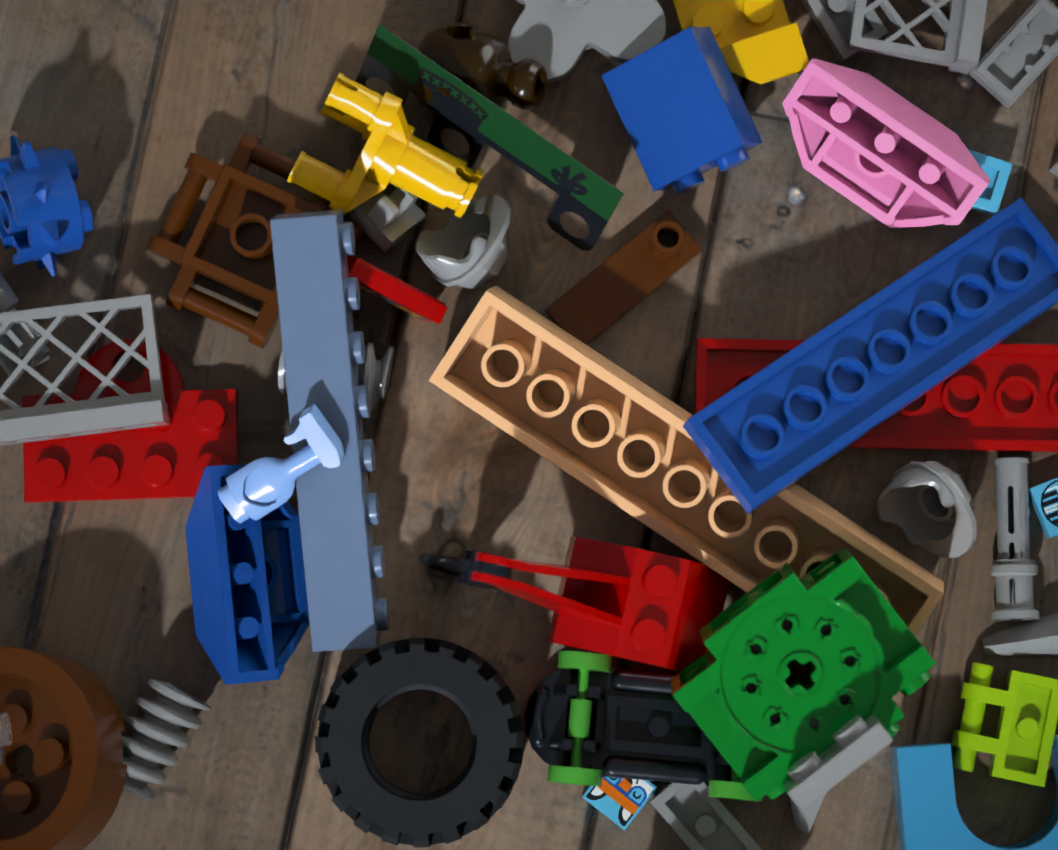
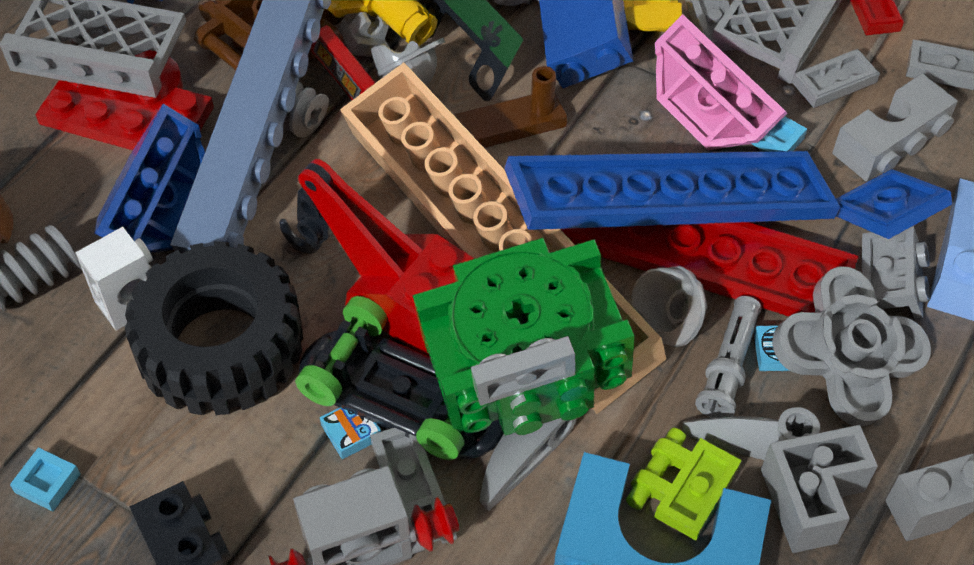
camera: 20 degrees right, 30 degrees down
light blue piece [218,403,345,524] -> none
none -> white brick [75,227,153,331]

